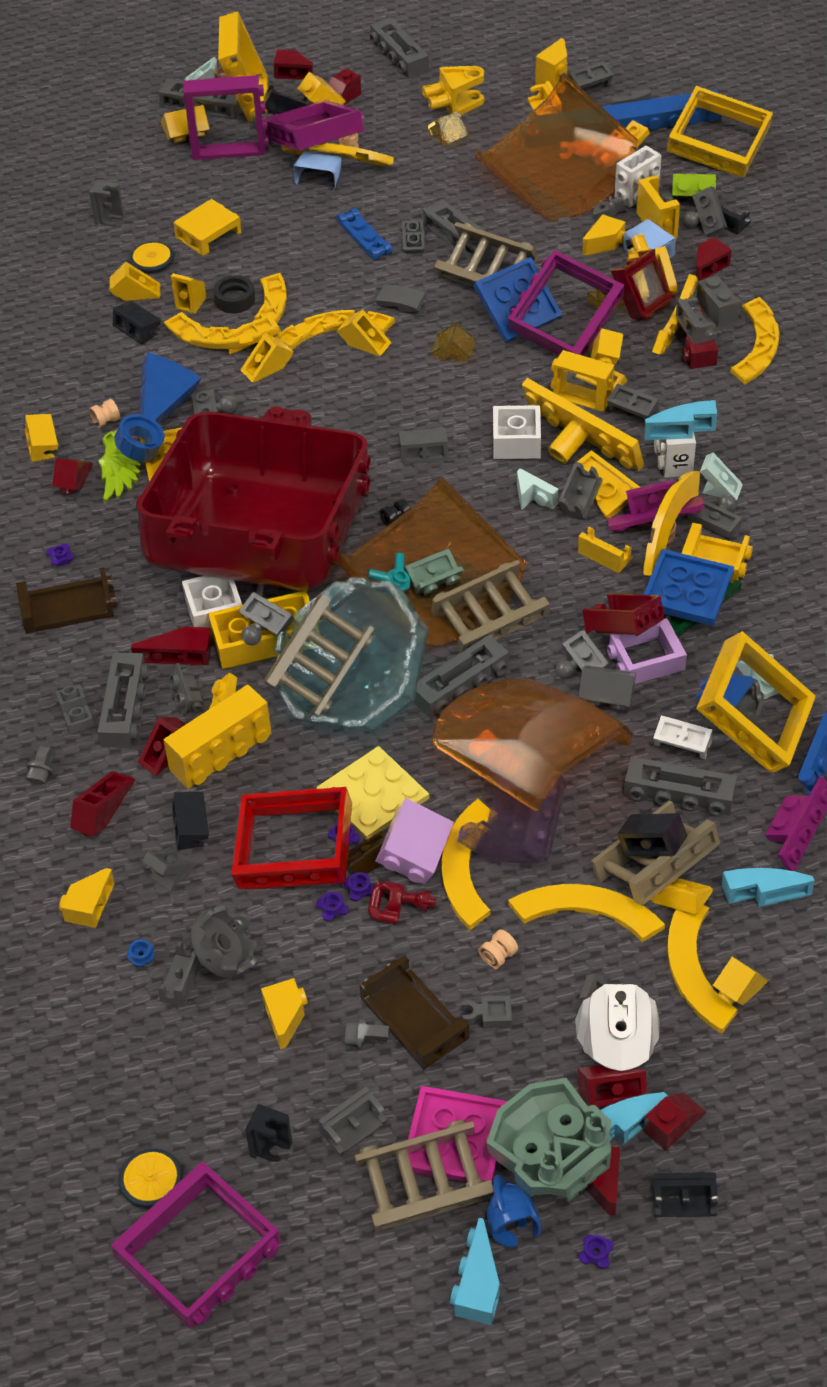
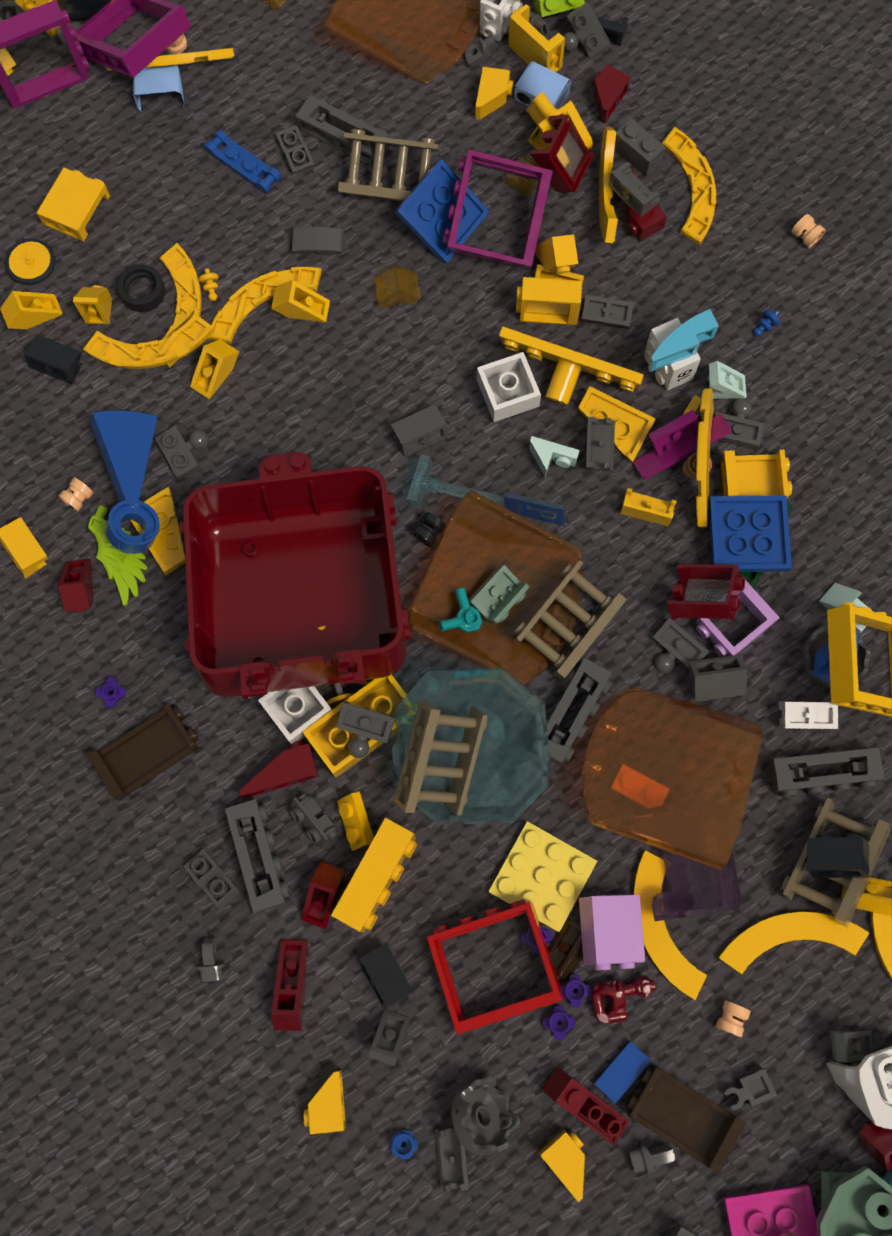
camera: 20 degrees left, 25 degrees up
none -> yellow hair [199,269,219,301]
none -> clear light blue piece [407,454,566,526]
none -> dark red slope [541,1066,629,1145]
none -> blue tile [594,1041,651,1104]
none -> blue hair [753,309,780,337]

